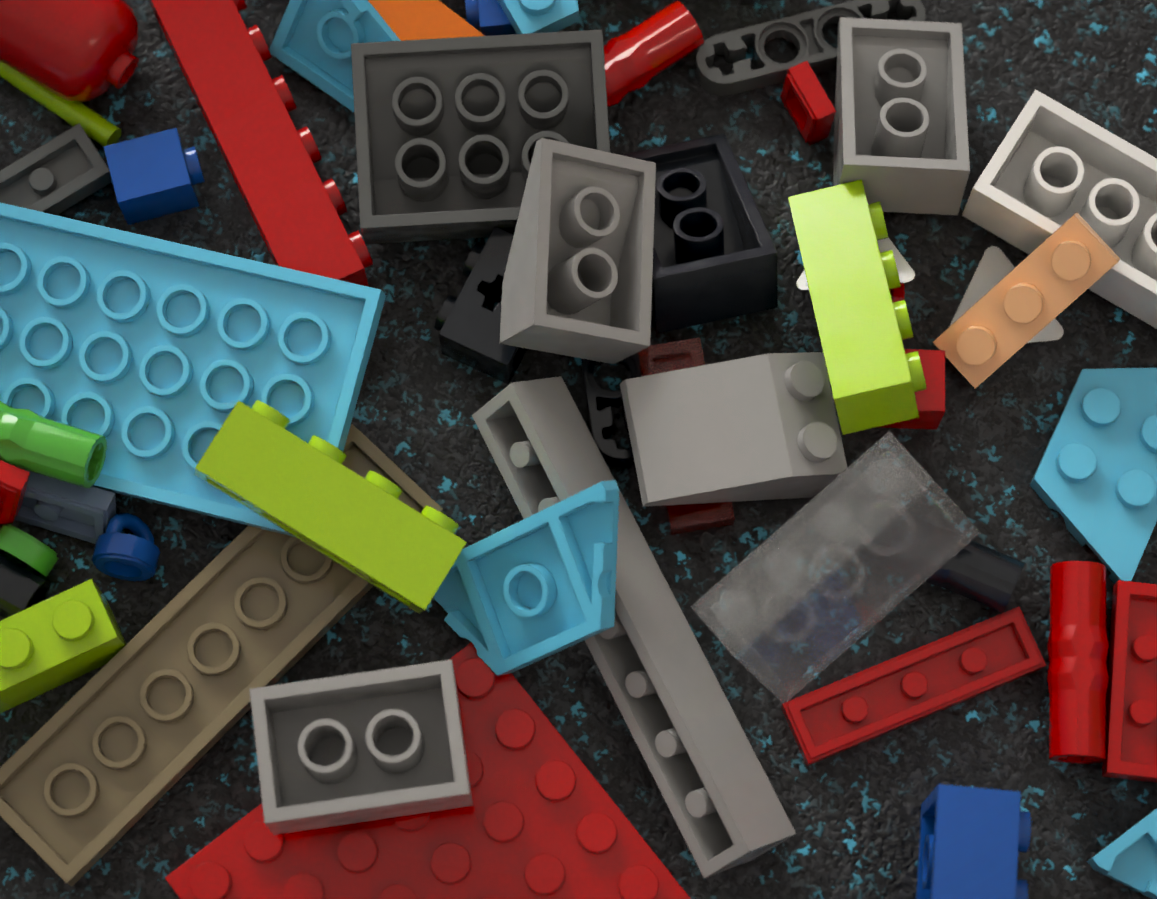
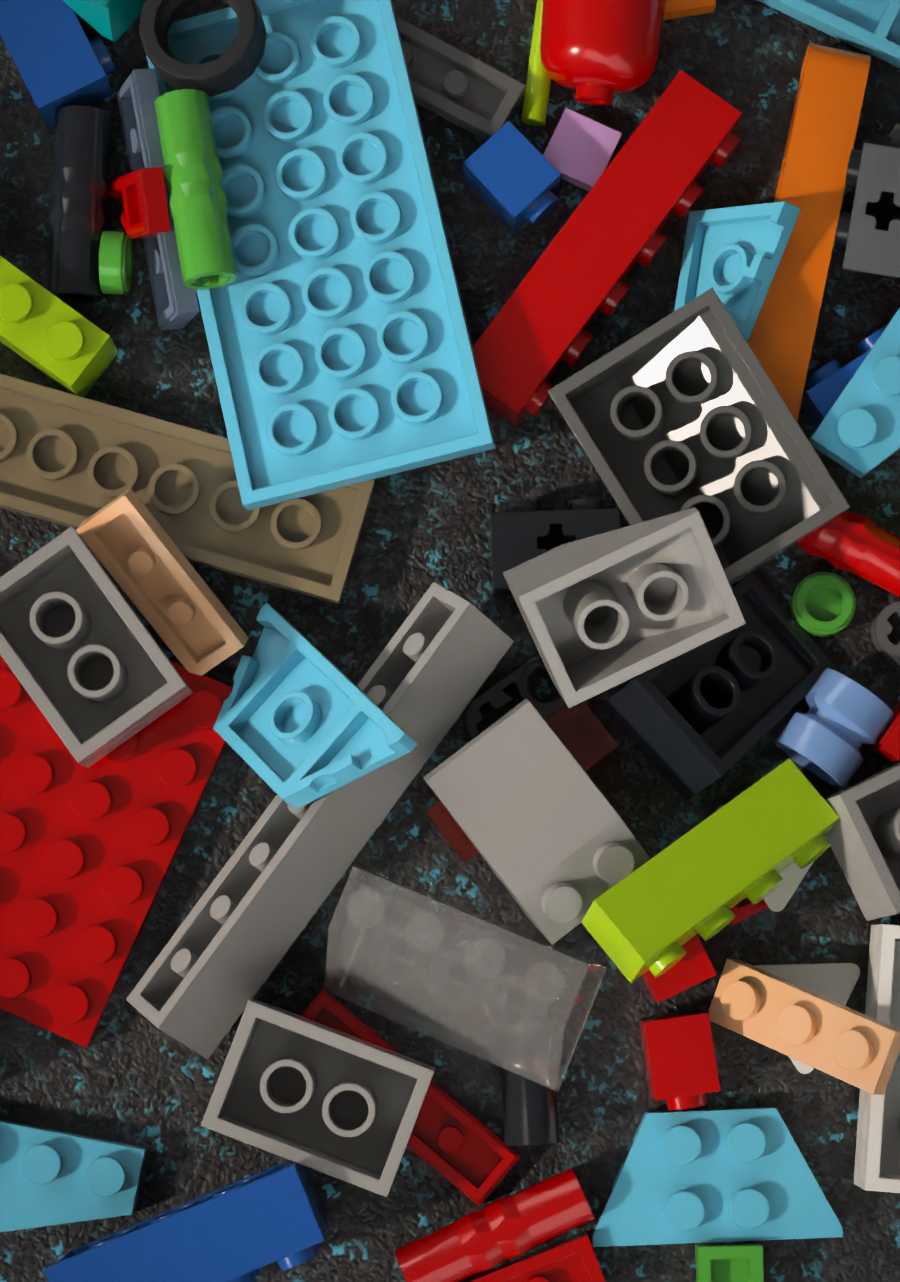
camera: 60 degrees right, 10 degrees up
blue tile [92,513,160,581] -> none
lime brick [195,400,467,613] -> none
none -> light nougat plate [76,488,249,676]
none -> light grey brick [200,998,436,1197]
none -> lavender tile [543,108,622,191]
none -> red brick [639,1011,721,1110]
none -> medium blue wheel [774,668,895,789]
none -> bright green tile [790,572,856,637]

